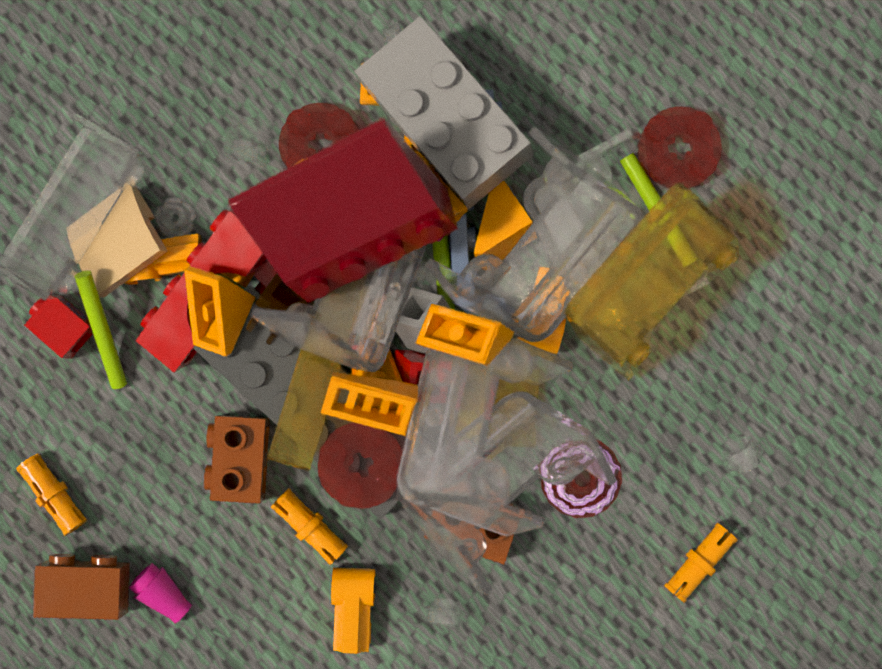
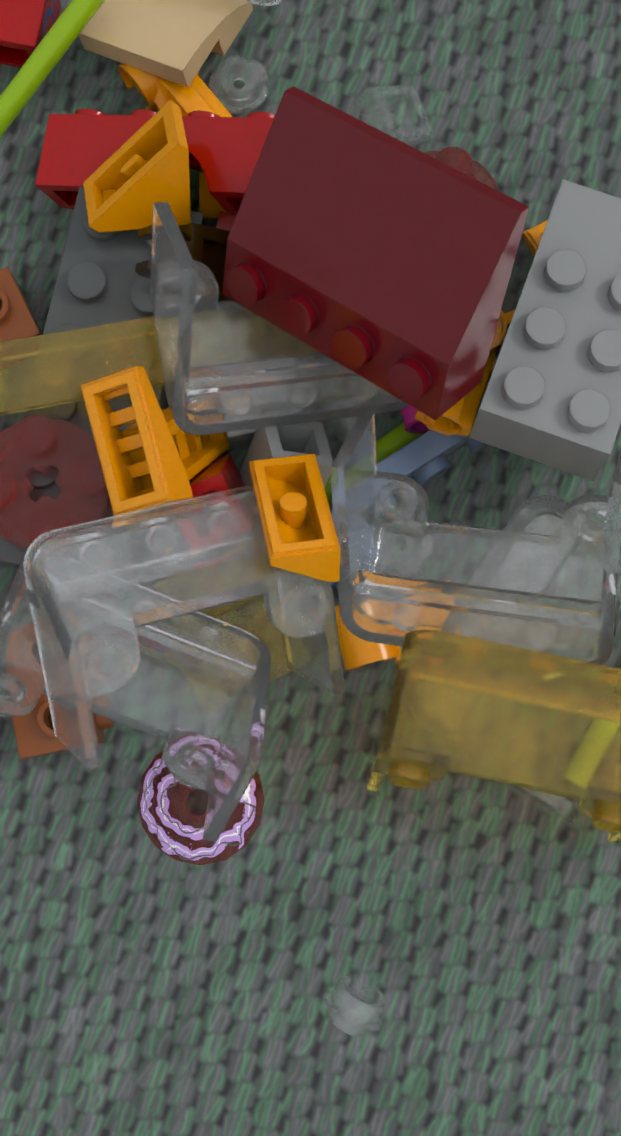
camera: 55 degrees right, 5 degrees down
light orange slope [473,181,538,269] -> none
light orange pin [664,522,738,603] -> none

